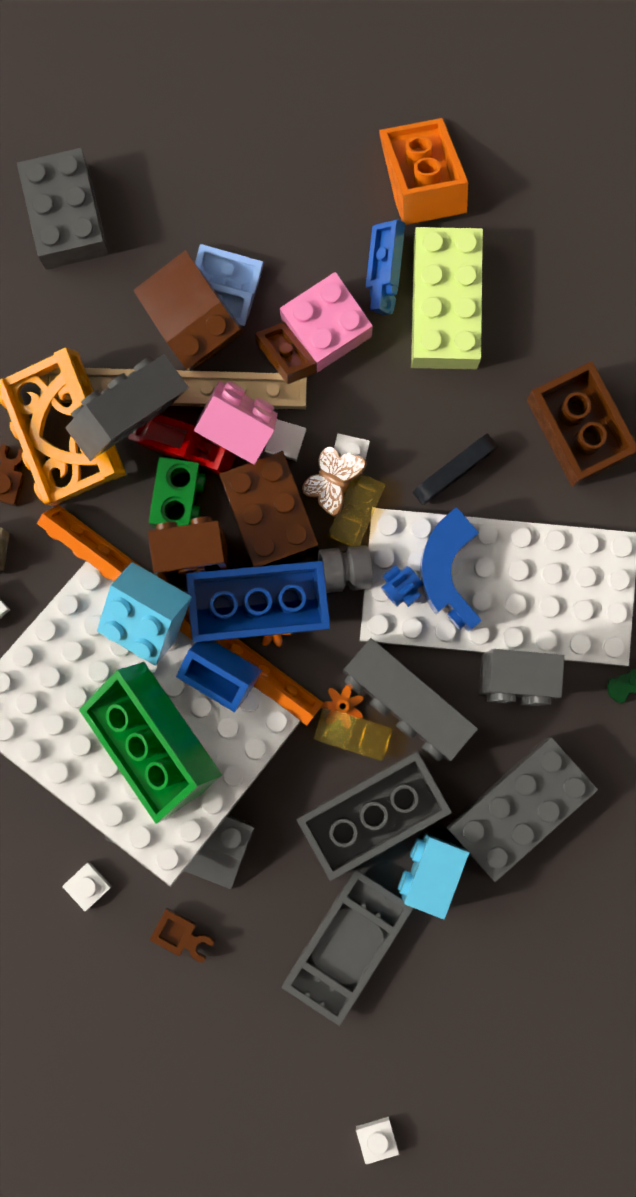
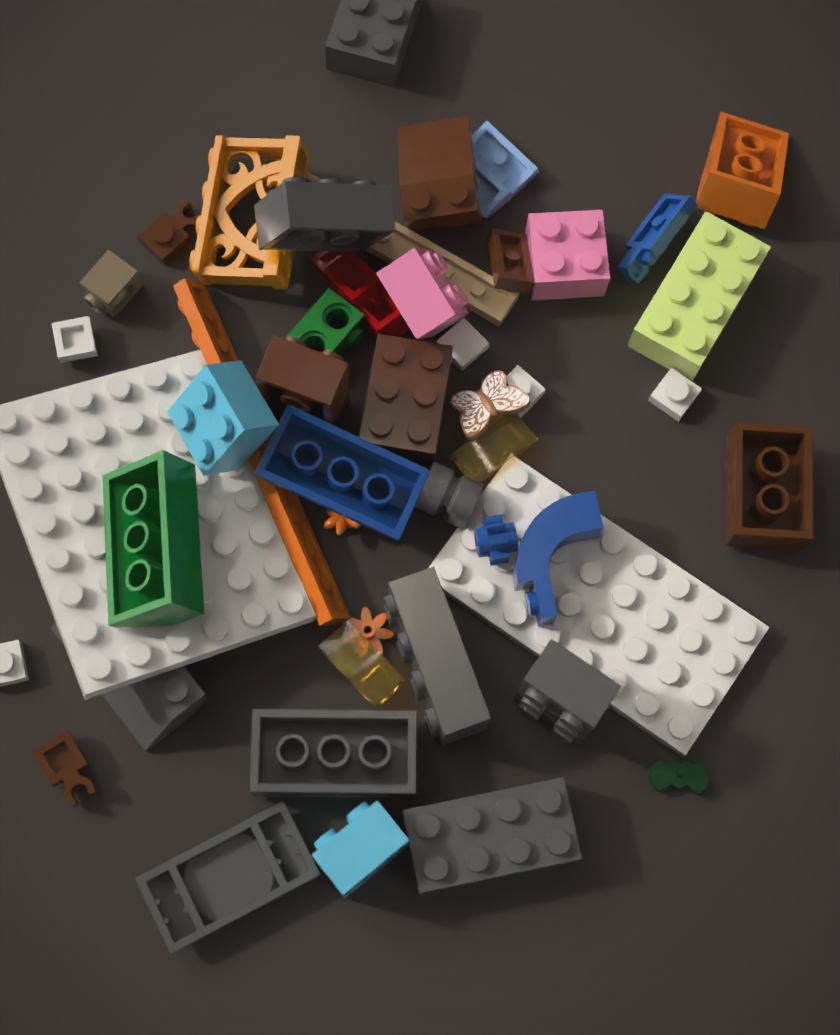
camera: 20 degrees right, 10 degrees down
blue brick [176,641,262,712] -> none
black beam [412,433,498,506] -> none
none -> white plate [648,367,702,422]

